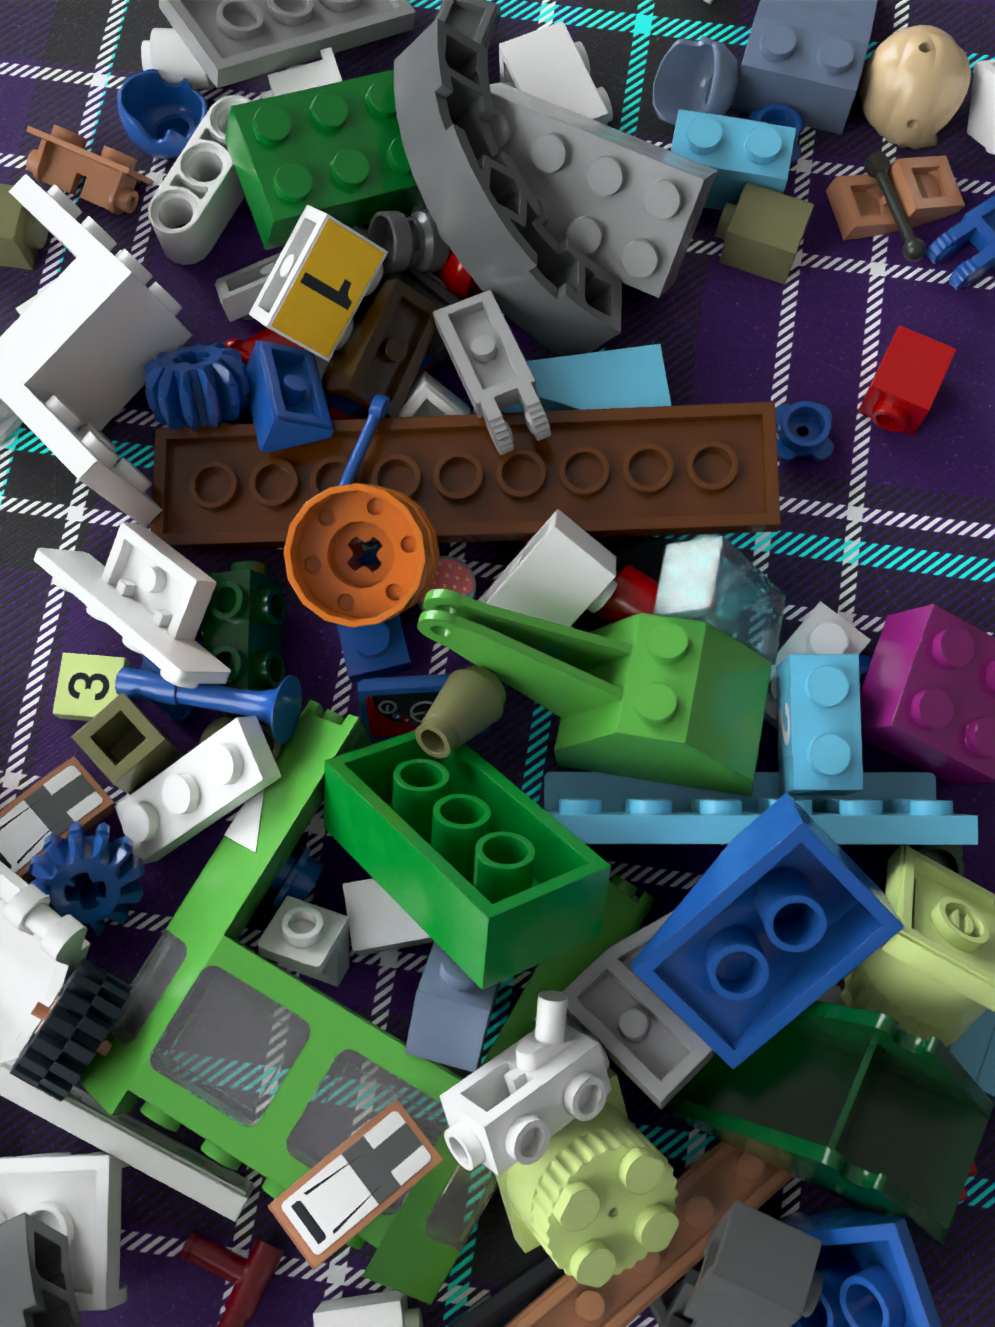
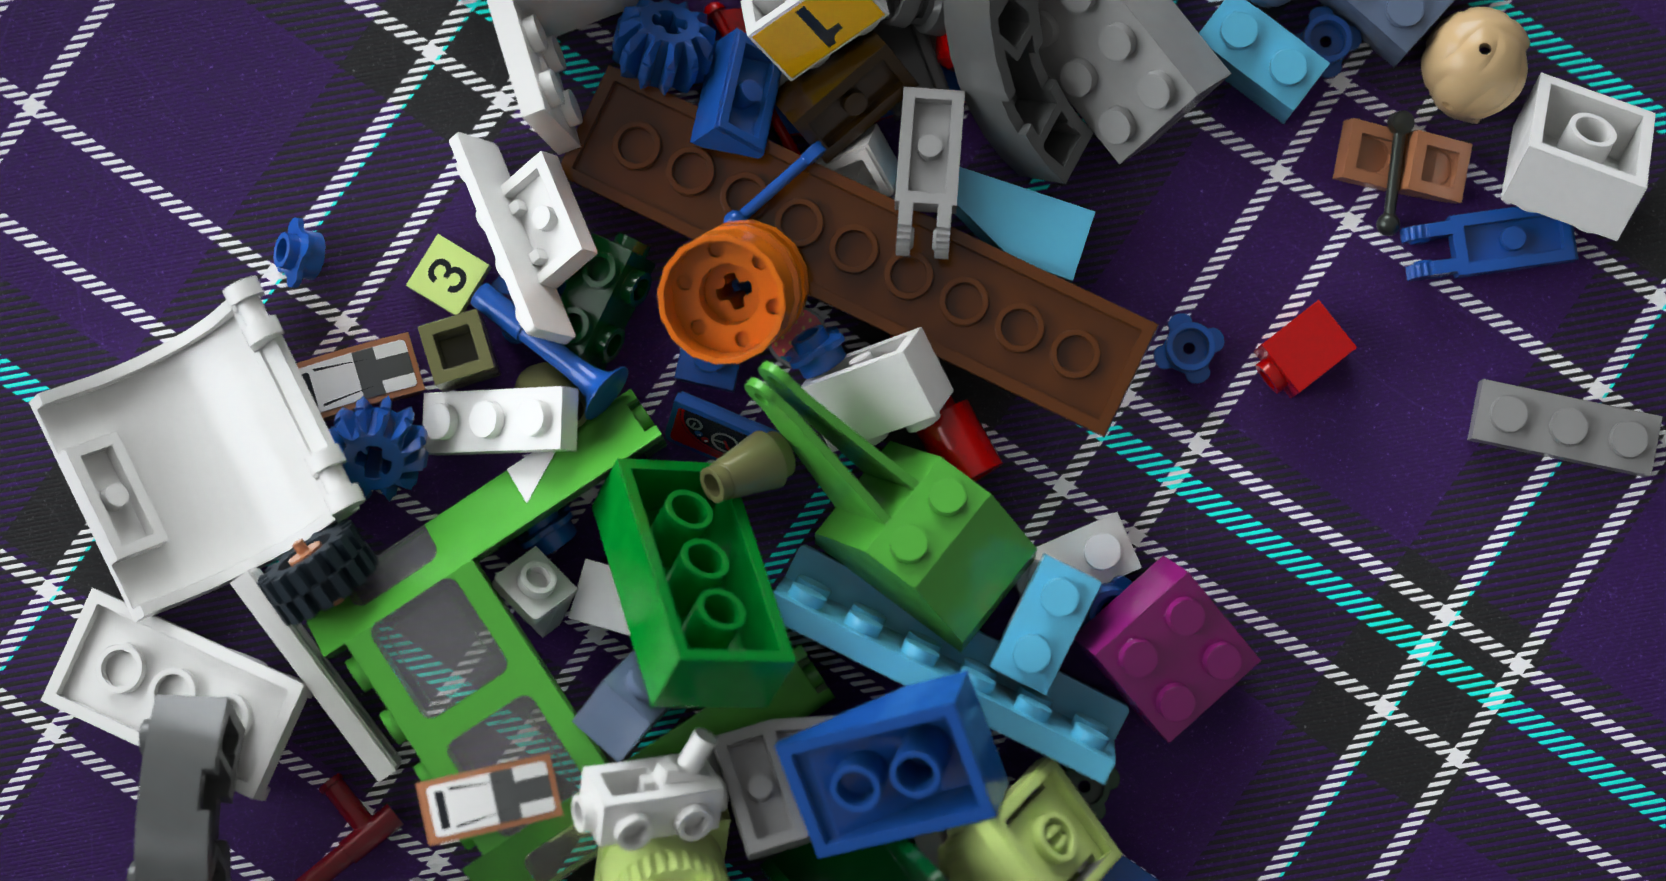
camera: 20 degrees right, 10 degrees up
clear light blue brick [653,534,786,665] -> none
olive brick [715,182,814,285] -> none
none -> blue plate [784,325,846,379]

